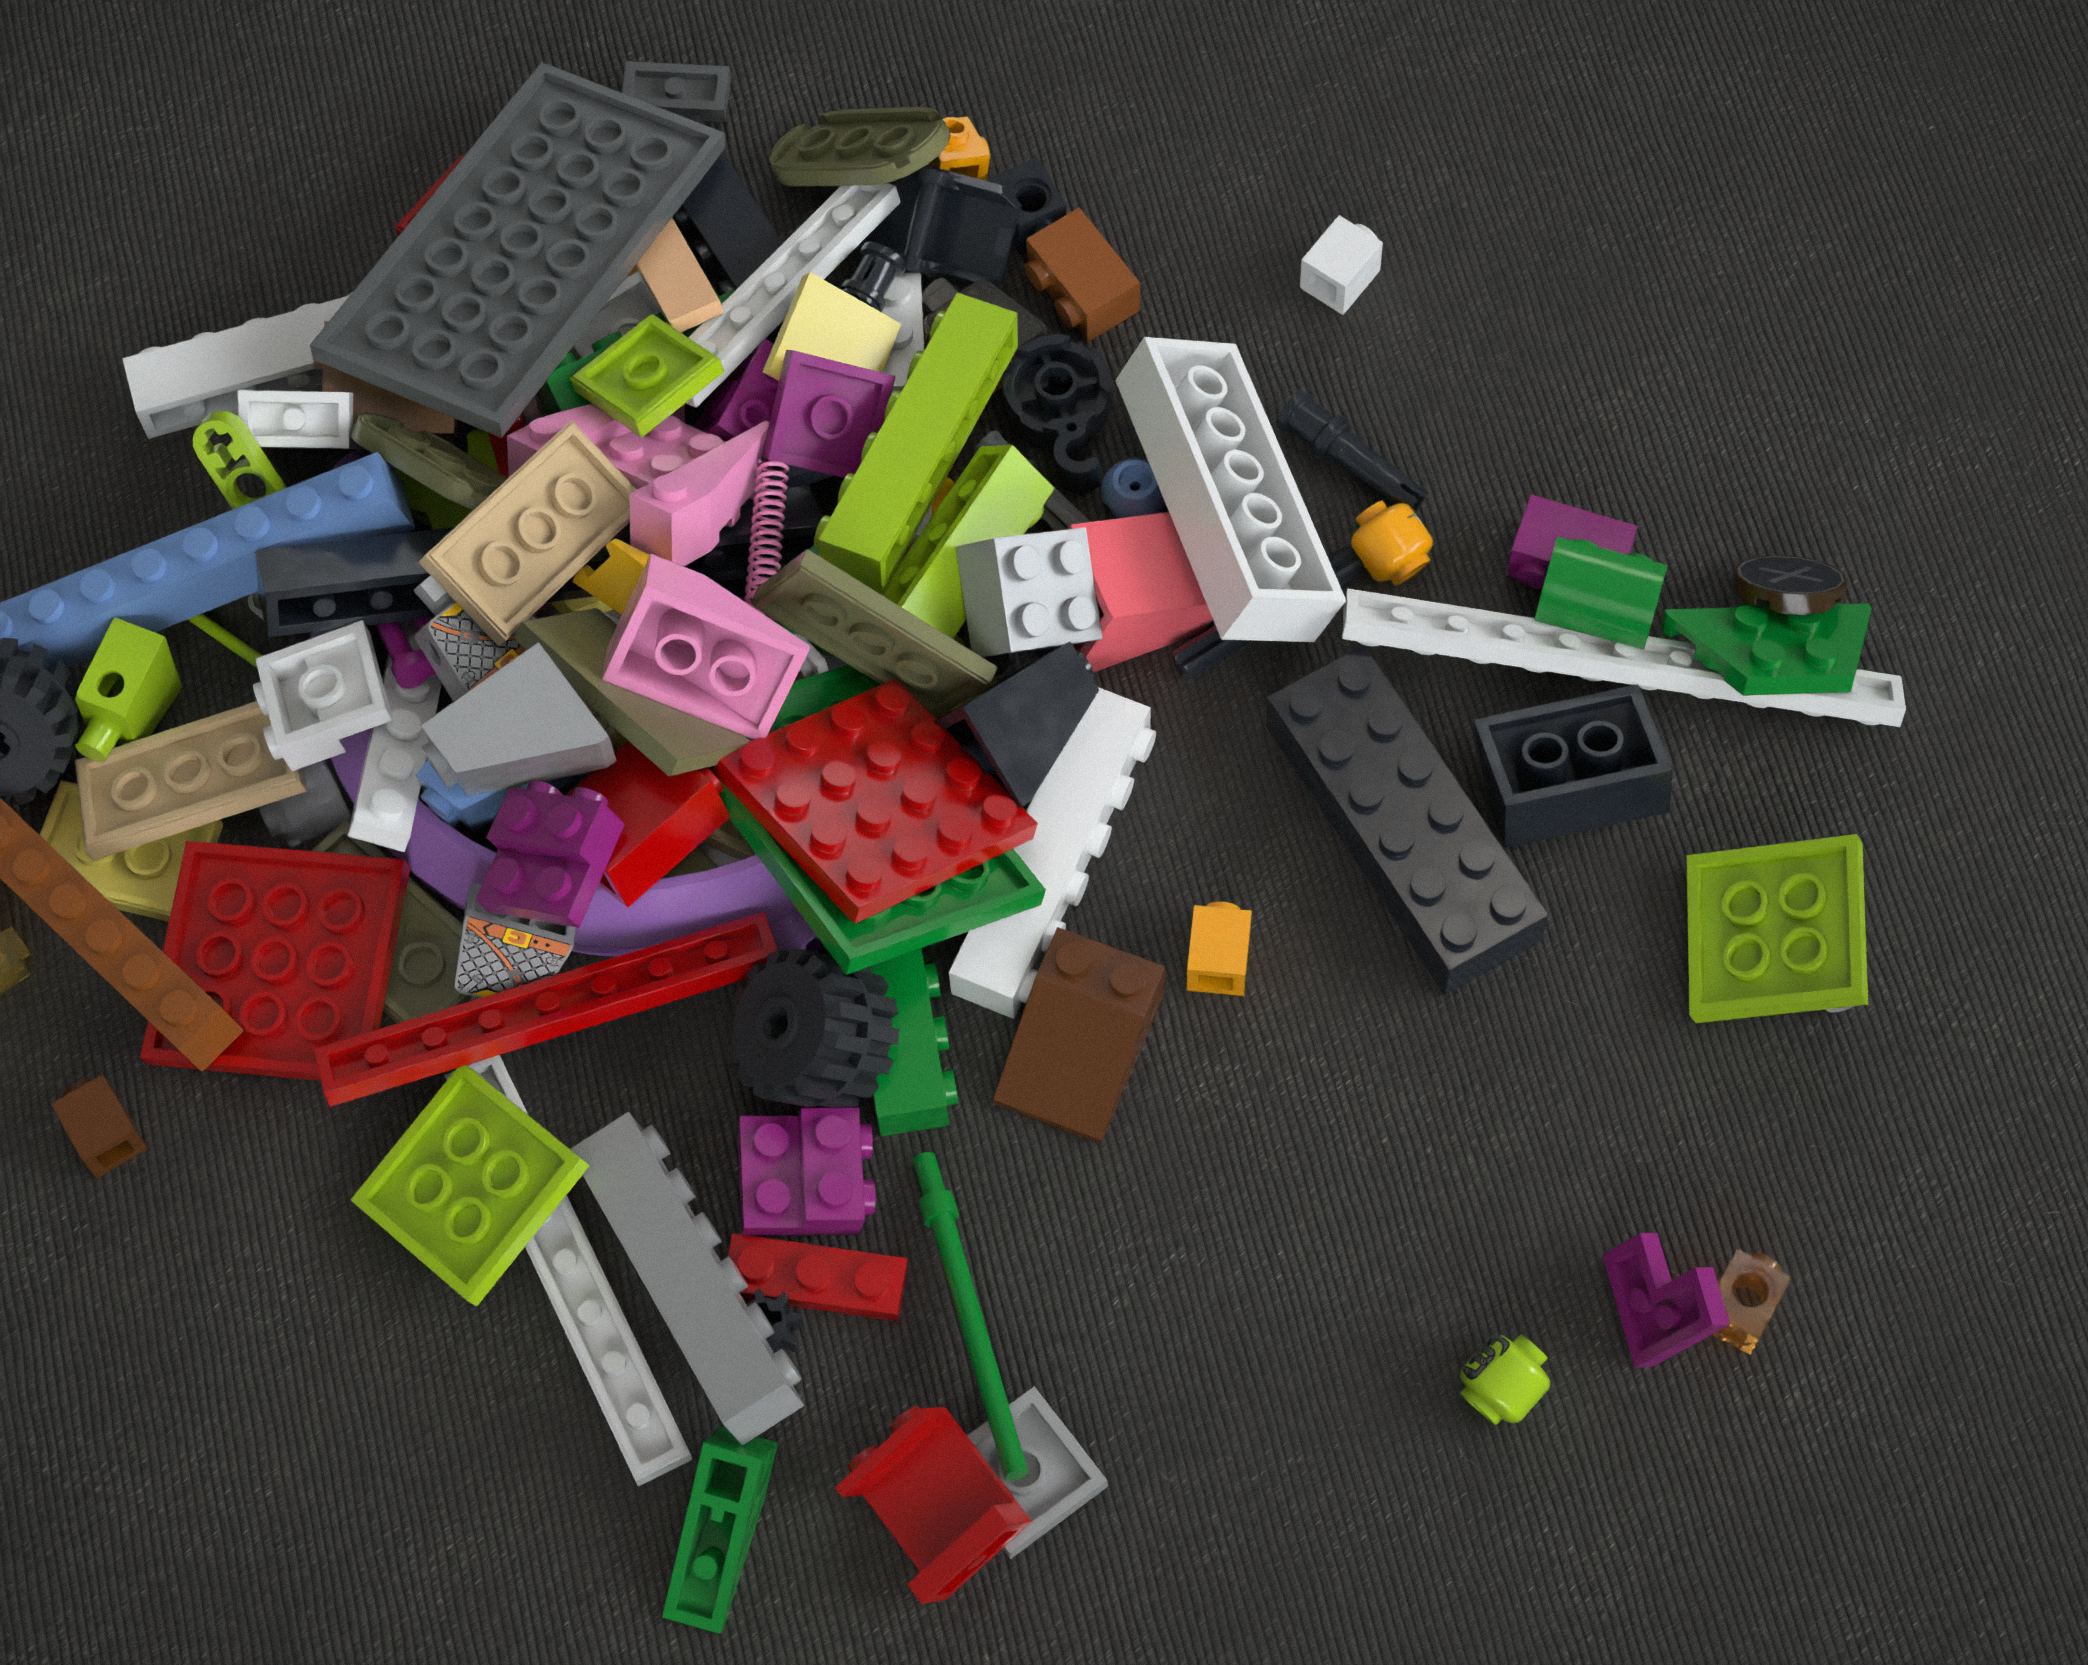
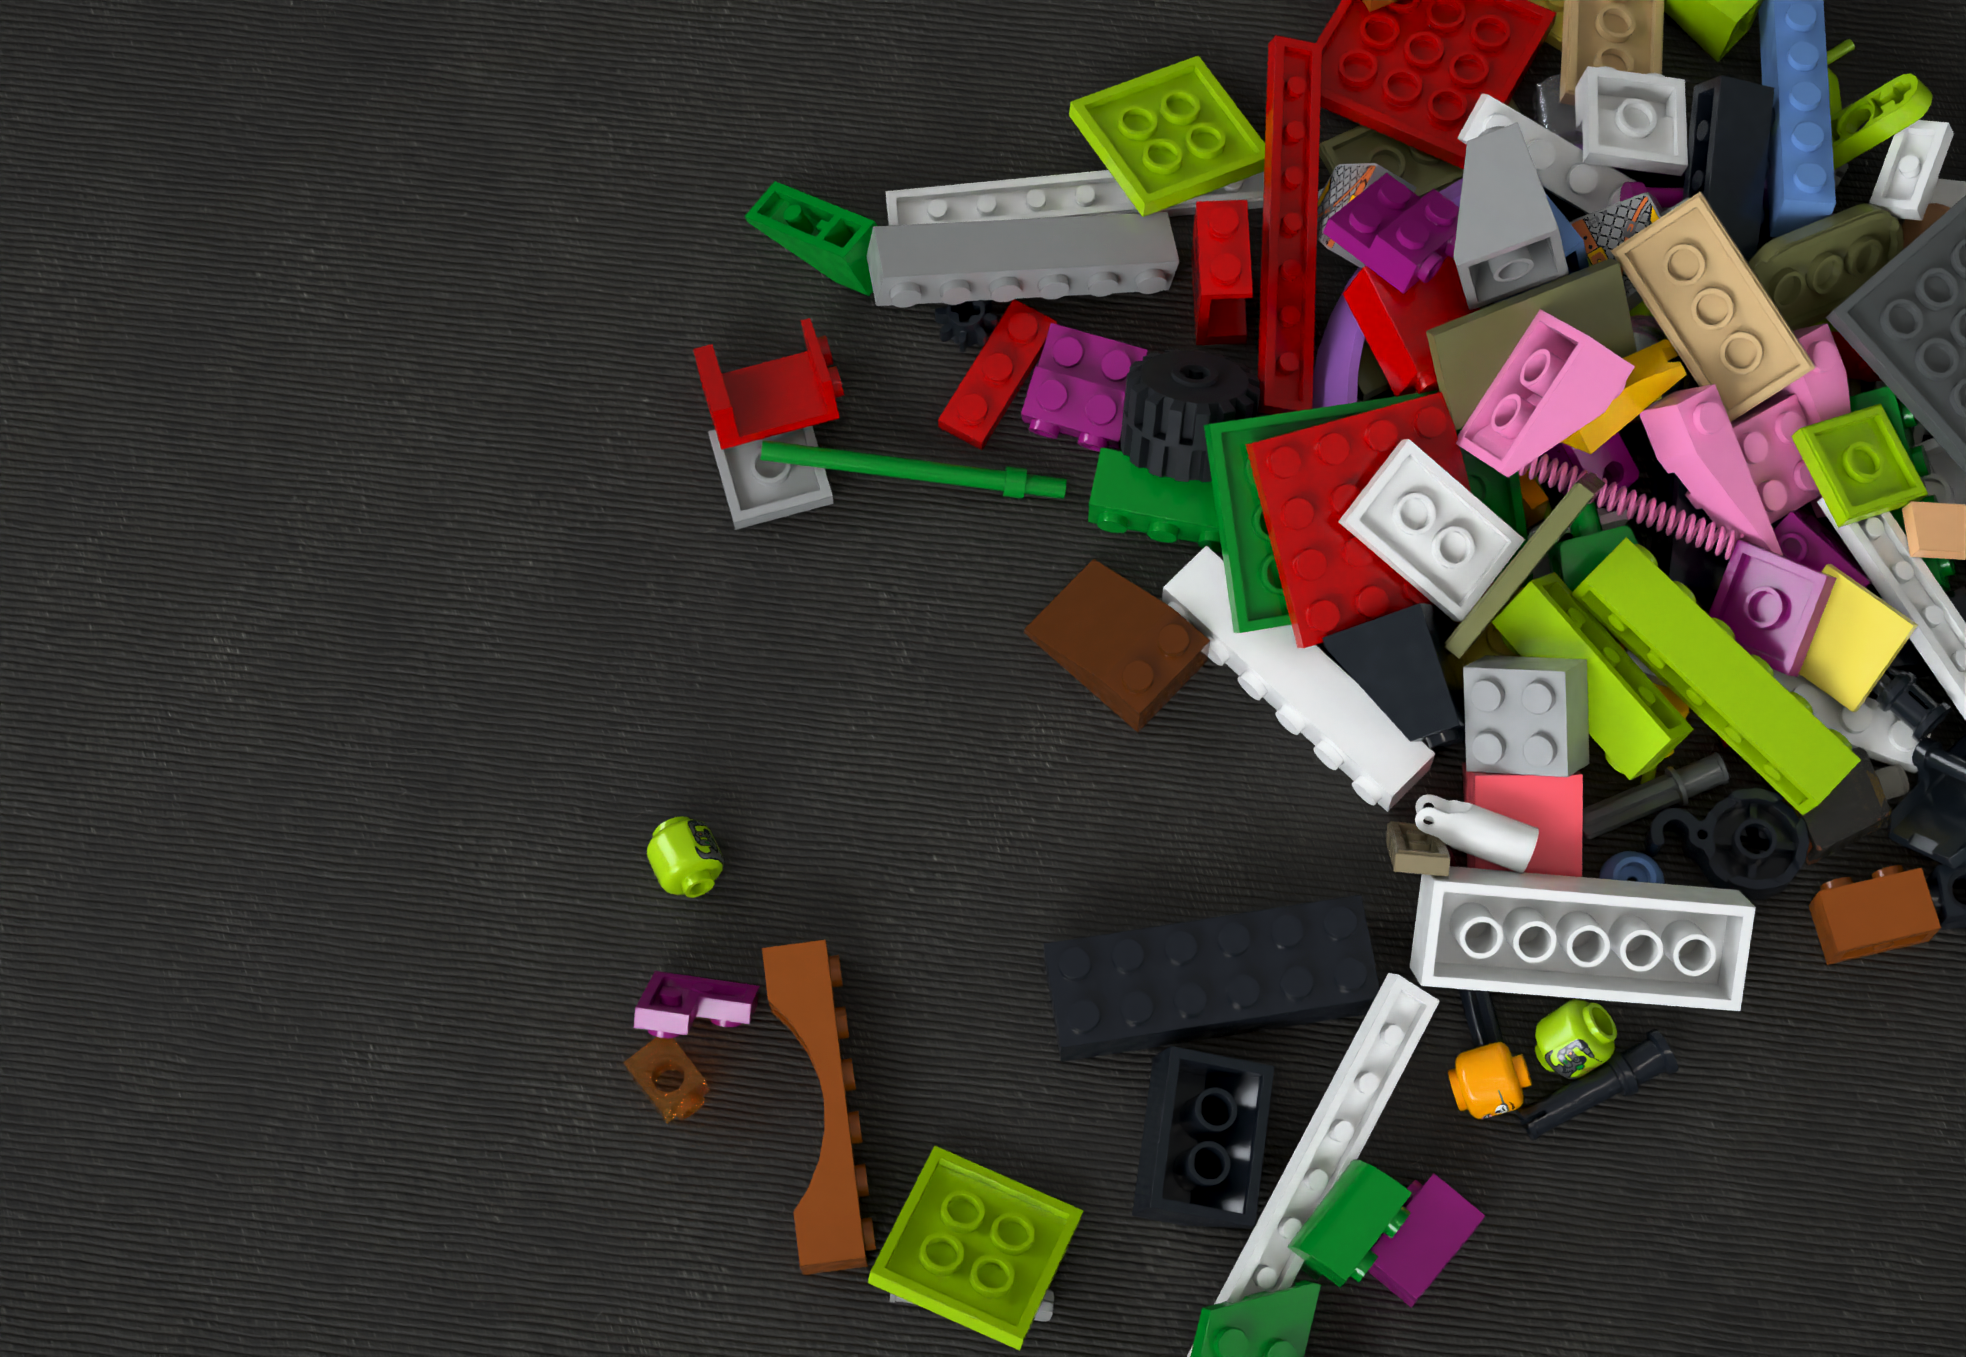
camera: 110 degrees right, 5 degrees up
light orange brick [1187,902,1252,996] -> none
white brick [1300,215,1383,315] -> none
none -> dark orange arch [762,940,876,1275]
none -> red panel [1191,200,1253,345]
none -> white plate [1338,439,1525,622]
none -> dark tan tile [1386,821,1450,877]
none -> white piece [1415,794,1539,874]
none -> lime head [1535,999,1617,1079]

